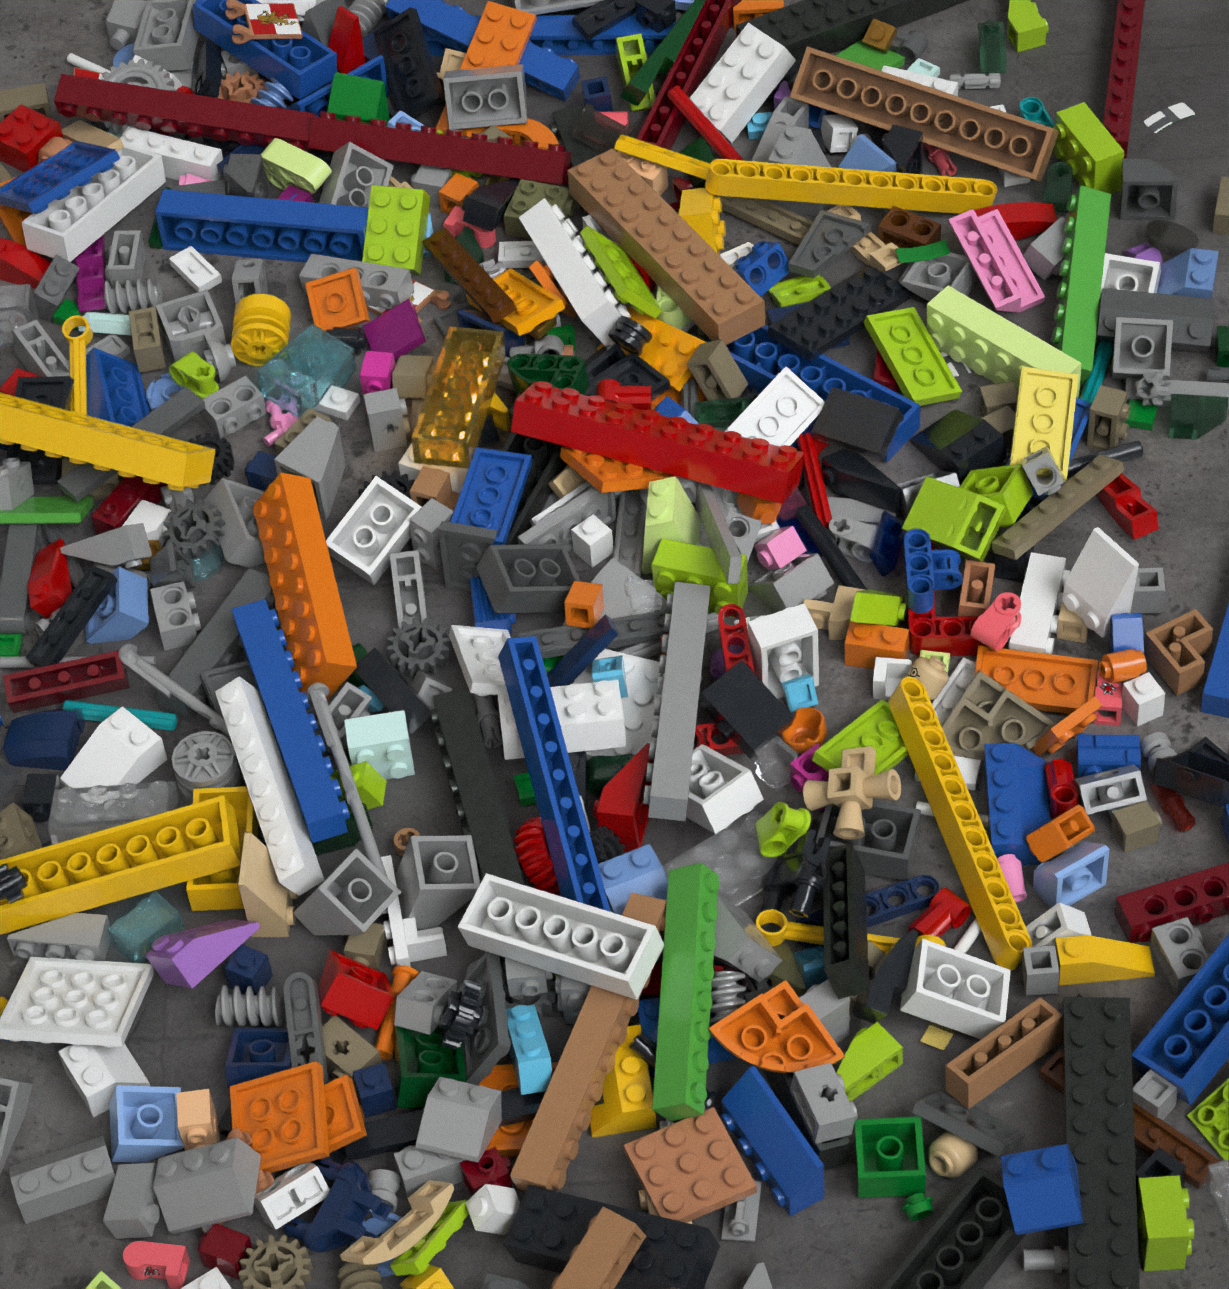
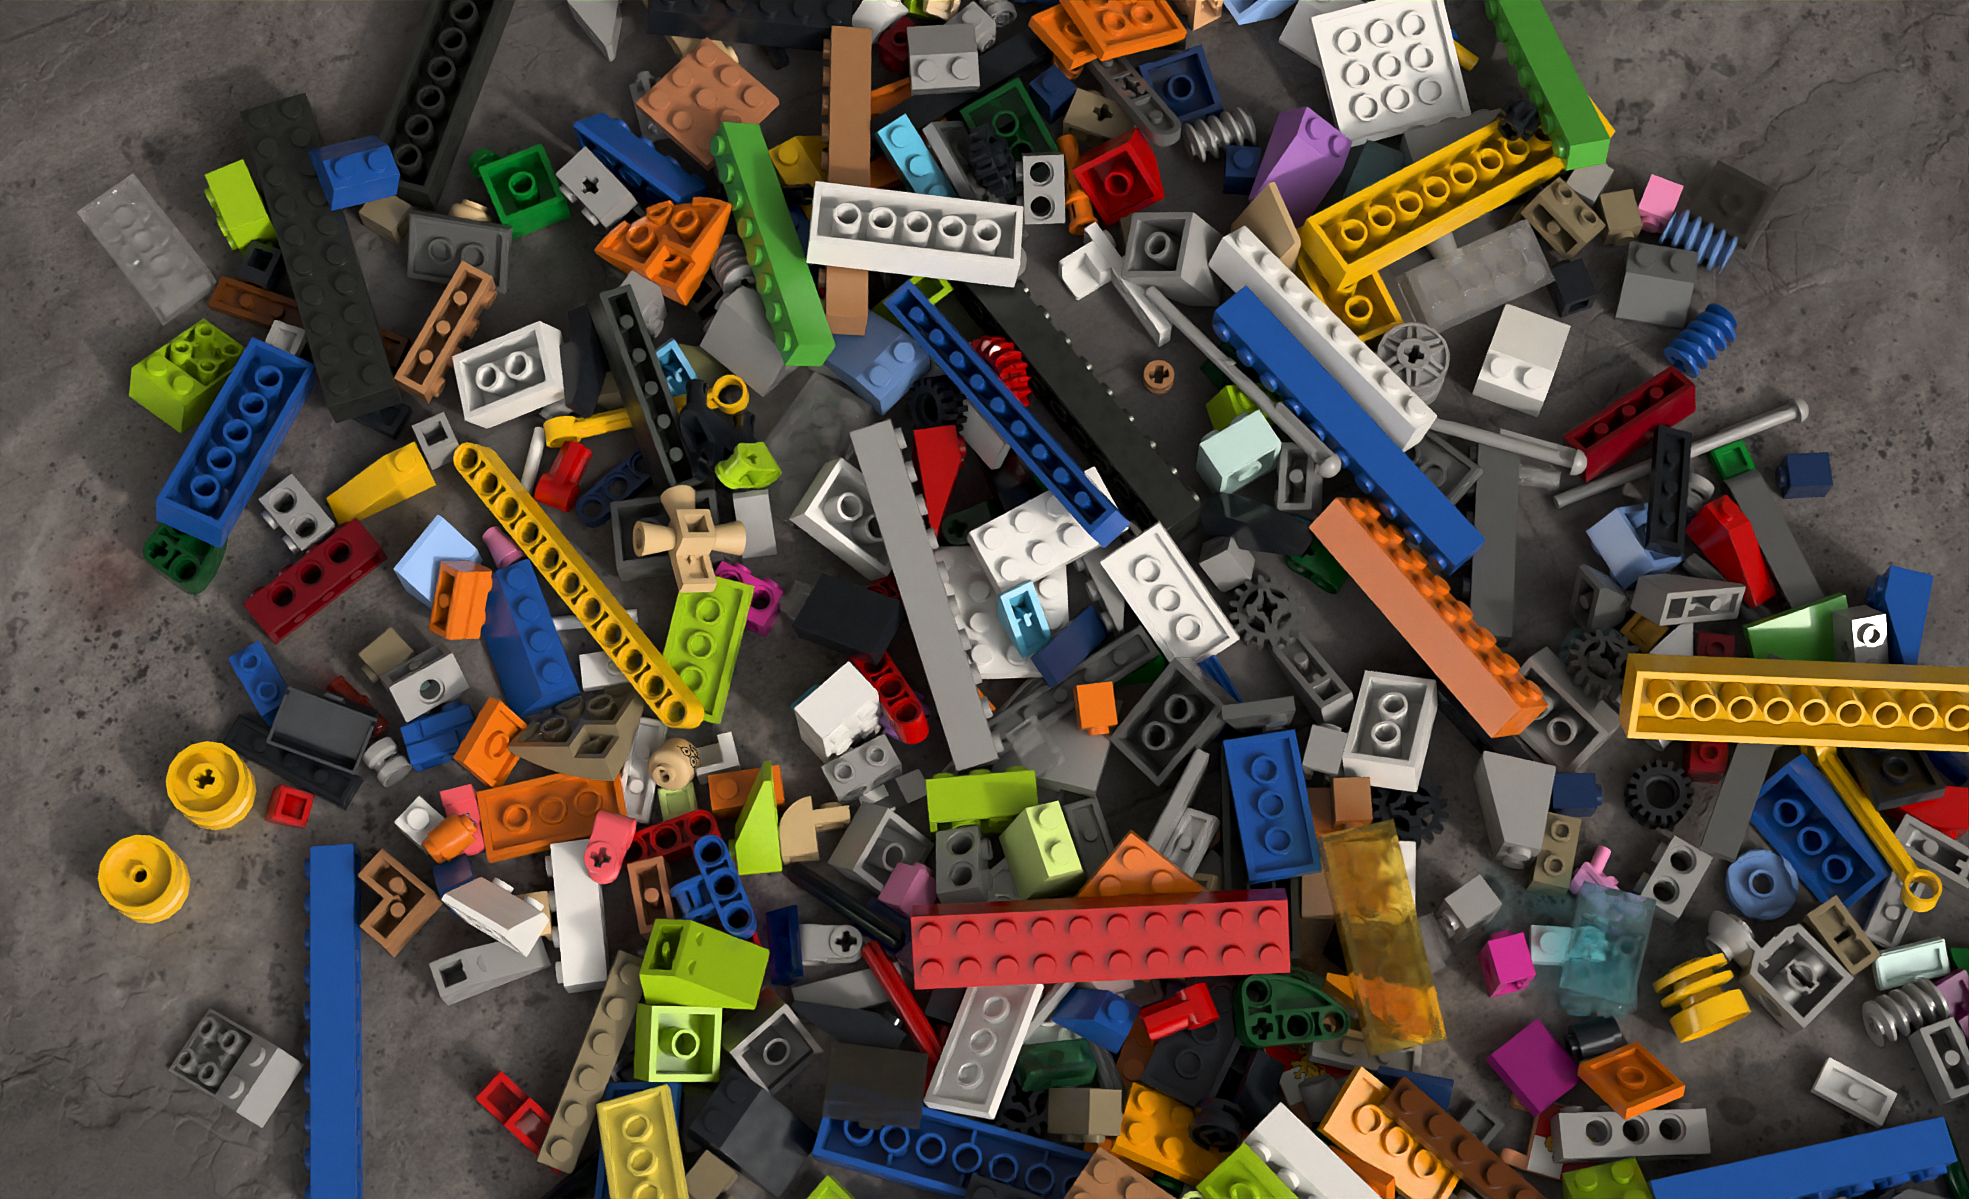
camera: 155 degrees right, 20 degrees up
dark blue slope [3,709,85,771] -> none
teal axle [62,700,178,731] -> none
light grey brick [150,581,202,651] -> none
lime piece [169,351,219,399] -> none
light grey torso [232,259,268,304] -> none
dark tan brick [392,355,439,400] -> none
light grey slope [395,835,480,929] -> none
white brick [571,514,614,568] -> none
light grey tile [695,482,742,584] -> none
orange hair [781,707,827,754] -> none
lime slope [836,1022,903,1101] -> none
light grey brick [1021,446,1065,496] -> none
white slope [1026,902,1092,947] -> none
red piece [1045,758,1079,819] -> none

